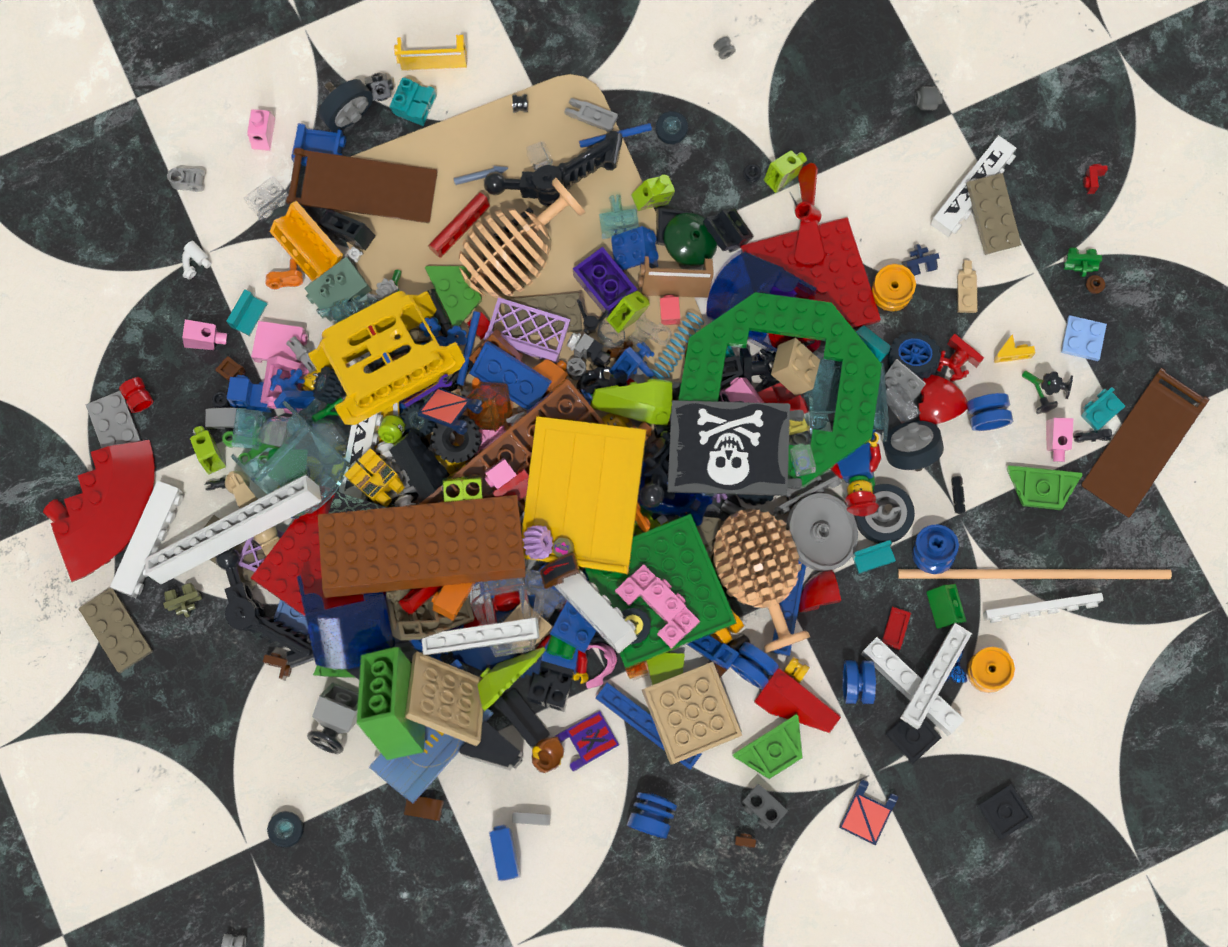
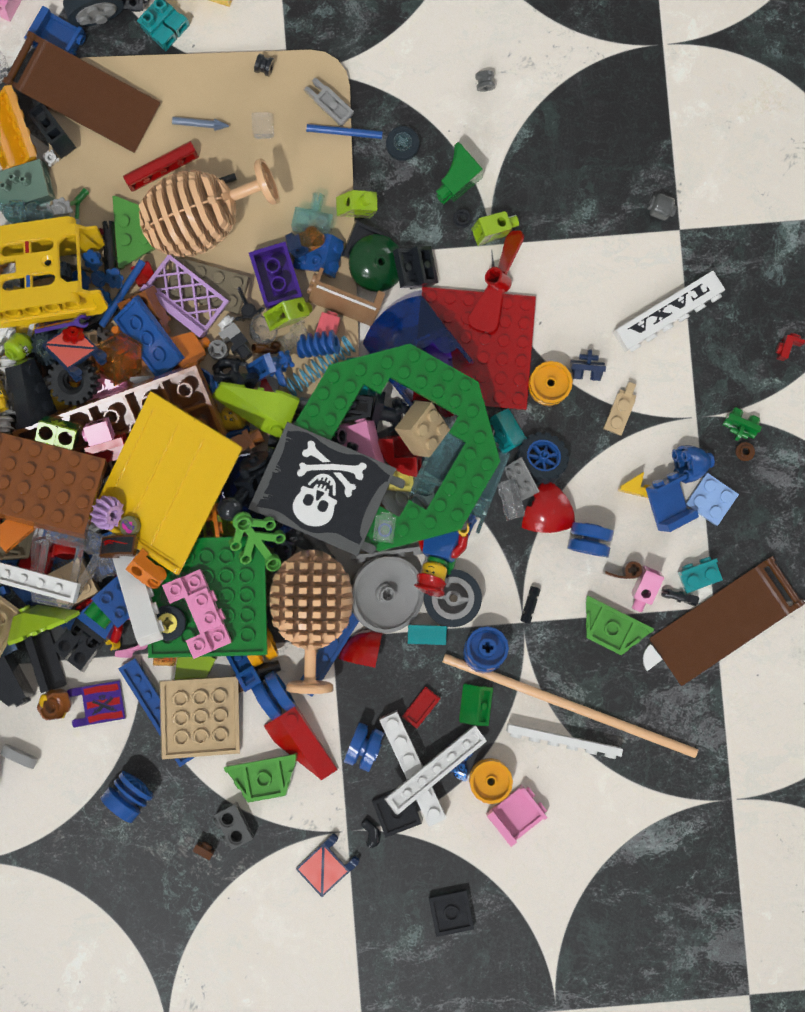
camera: 15 degrees right, 10 degrees up
black piece [484,131,623,207] -> none
yellow wheel [784,657,810,684] -> none
black wheel [883,421,944,472] -> none
red piece [937,334,984,382] -> none
dark tan plate [966,173,1021,255] -> none
black plant [1022,371,1073,414] -> none
none -> red plant [62,325,85,344]
none -> orange leg [125,548,167,589]
none -> bright green plant [229,512,286,571]
none -> black bar [271,540,296,573]
none -> leg [285,226,325,259]
none -> blue piece [297,330,340,359]
none -> black arm [361,818,380,848]
none -> green hips [436,142,483,205]
none -> bright pink panel [486,785,547,847]
none -> reddish brown panel [603,561,643,579]
none -> white tile [643,644,663,671]
none -> blue panel [645,472,699,532]
none -> blue piece [672,445,715,484]

